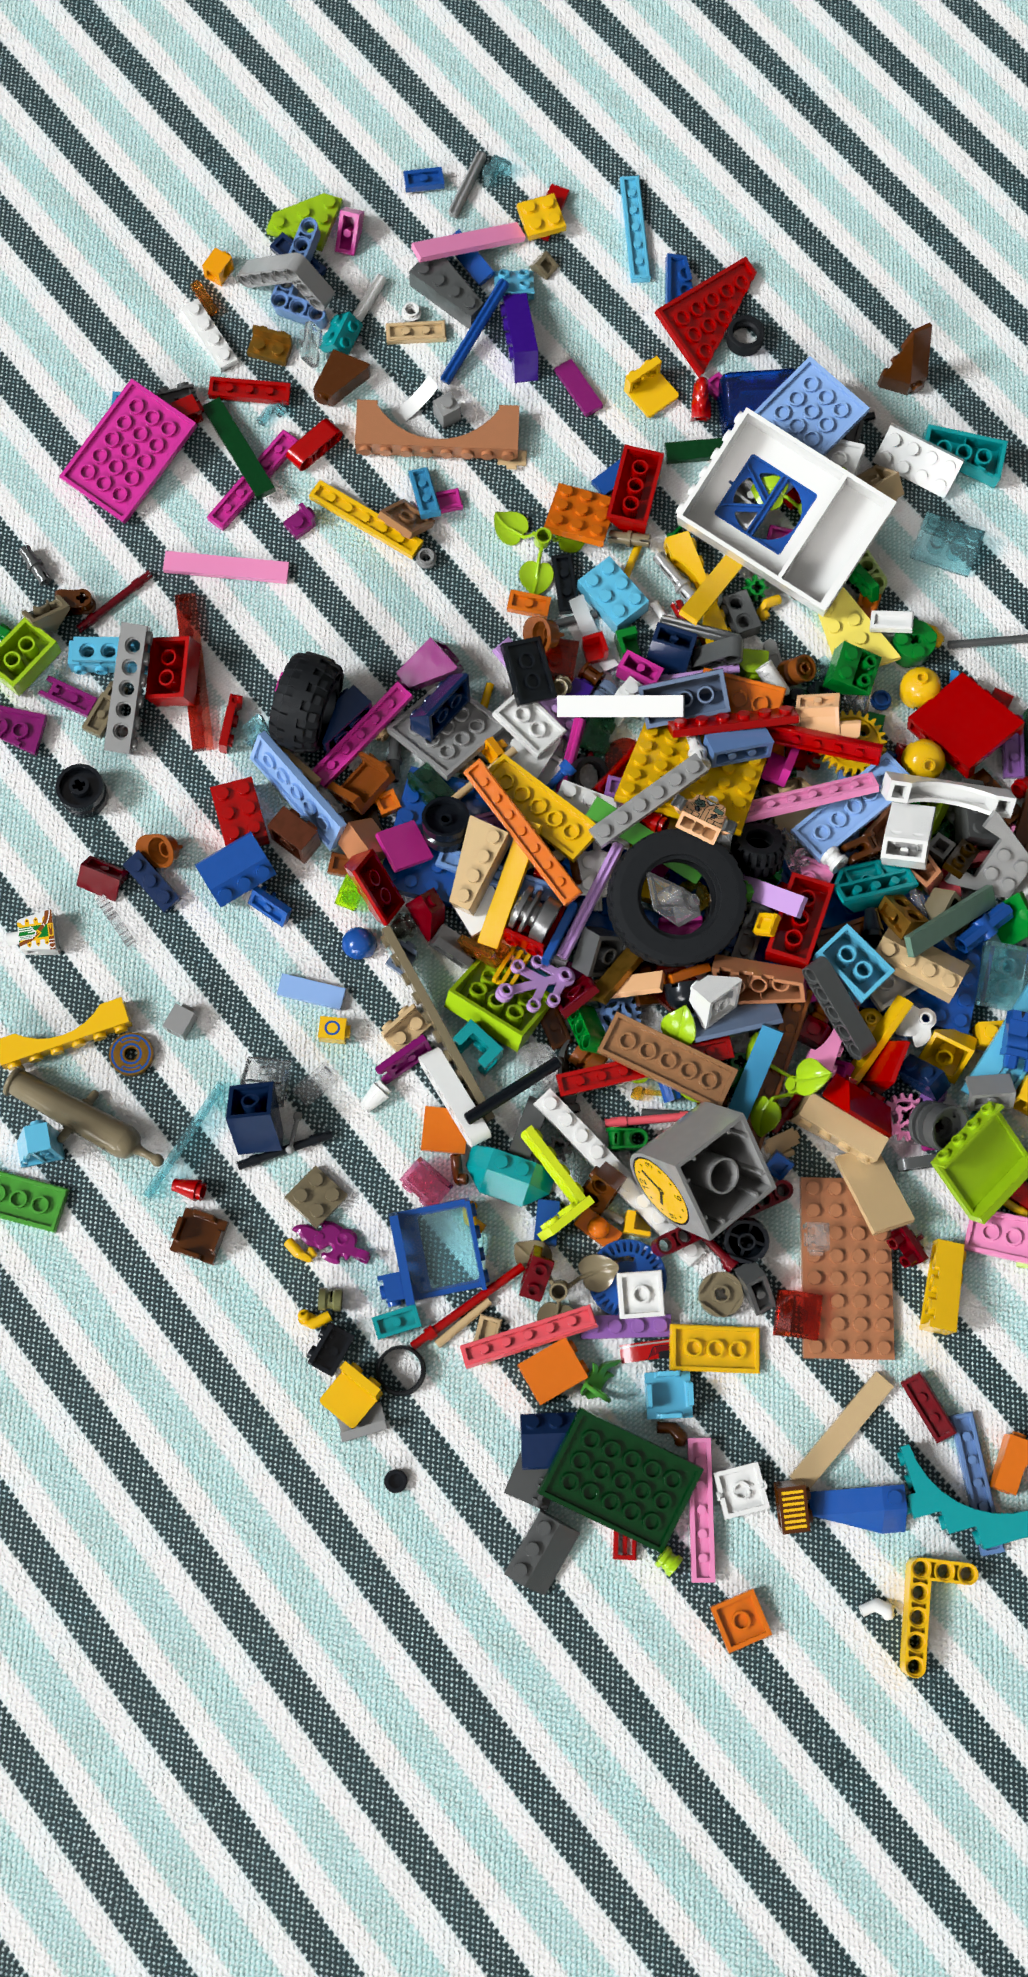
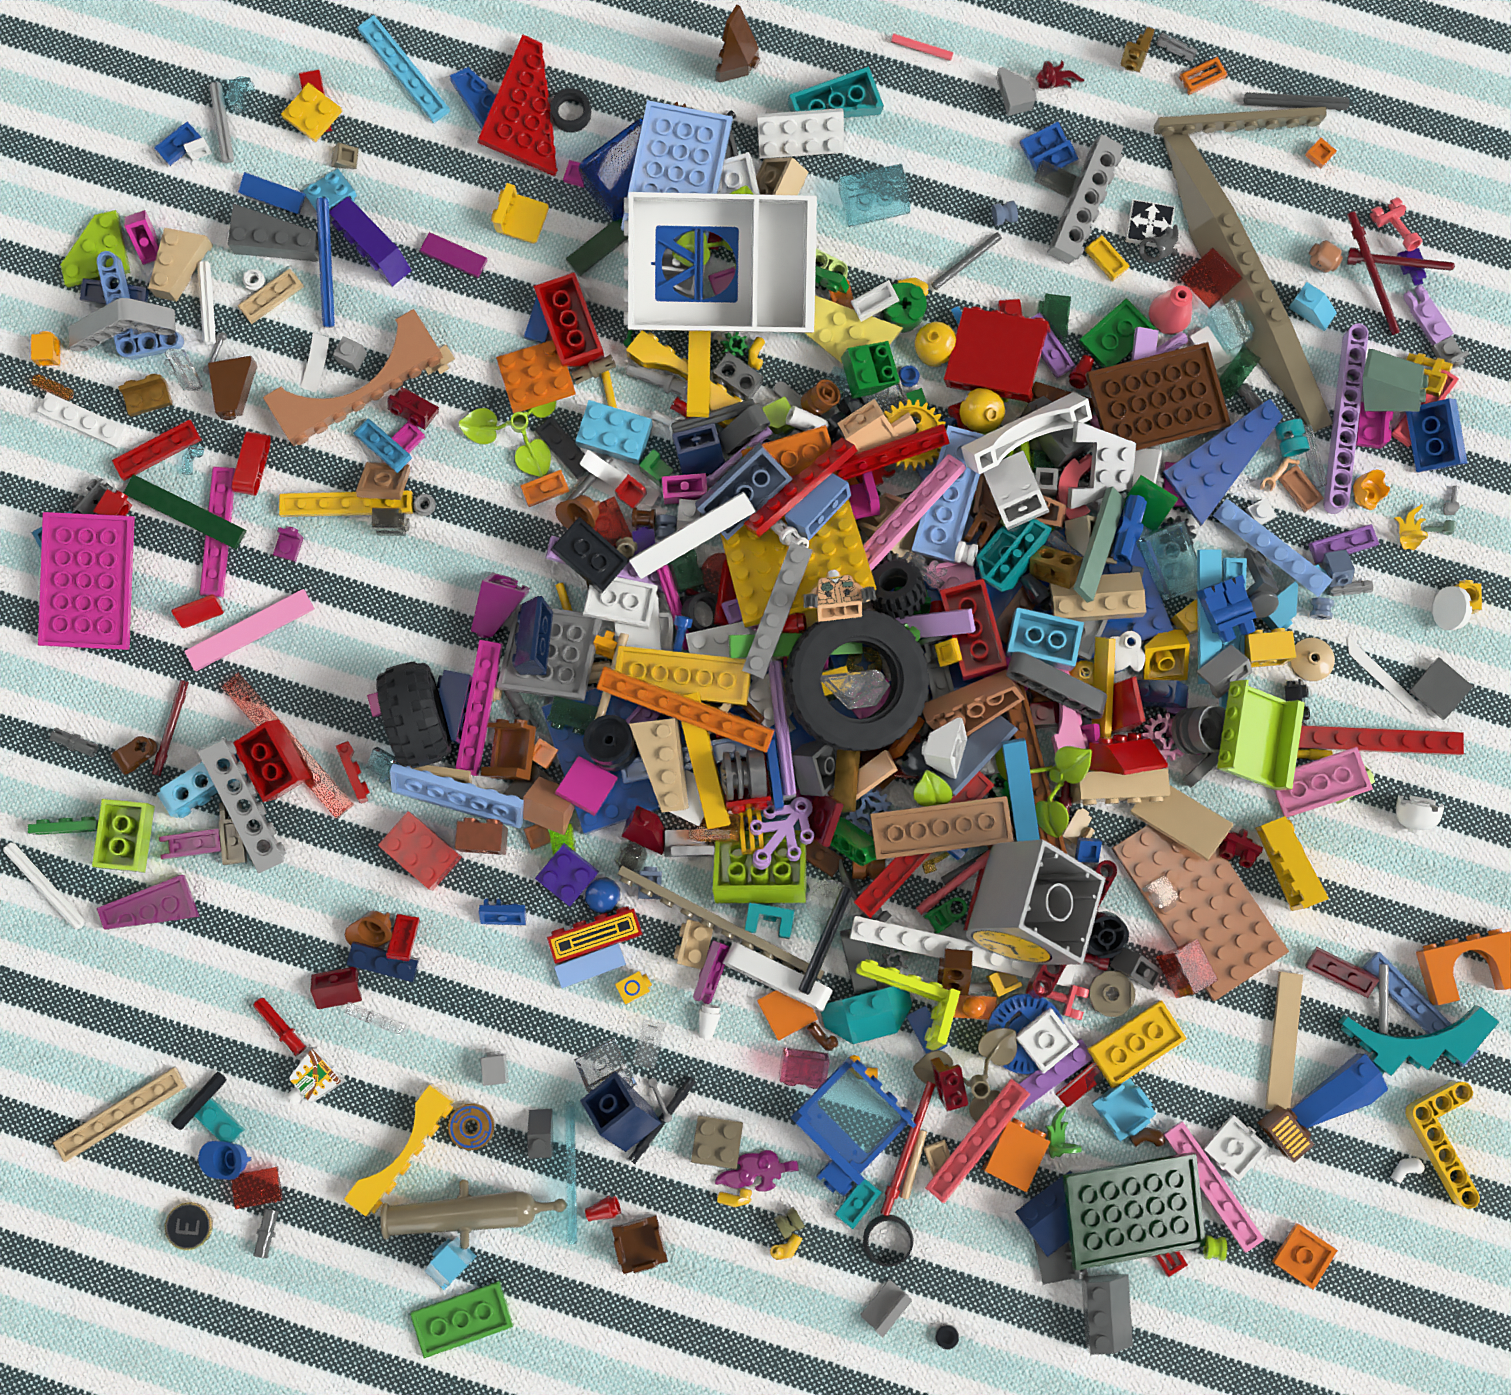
camera: 30 degrees left, 5 degrees up
dark tan slope [22,594,70,633] -> none
black wheel [55,764,109,818] -> none
blue slope [195,831,277,907] -> none
black bracket [306,1322,355,1377] -> none
teal bracket [319,312,363,355] -> none
yellow bracket [320,1361,383,1429] -> none
red slope [344,849,405,926] -> none
bright pink tile [411,222,526,263] -> none
red animal [690,376,711,422] -> none
dark brown plate [942,838,980,879] -> none
none -> tan wedge [148,227,213,302]
none -> red slope [171,594,224,629]
none -> white tile [184,137,212,160]
none -> red axle [253,997,307,1056]
none -> clear smoke brick [371,508,410,536]
none -> red plate [386,914,420,961]
none -> dark red bracket [388,387,439,430]
none -> dark grey slope [527,1109,554,1159]
none -> dark purple plate [535,843,599,907]
none -> brick [547,906,643,964]
none -> coral bar [1026,979,1090,1020]
none -> light grey bar [1379,964,1389,1033]

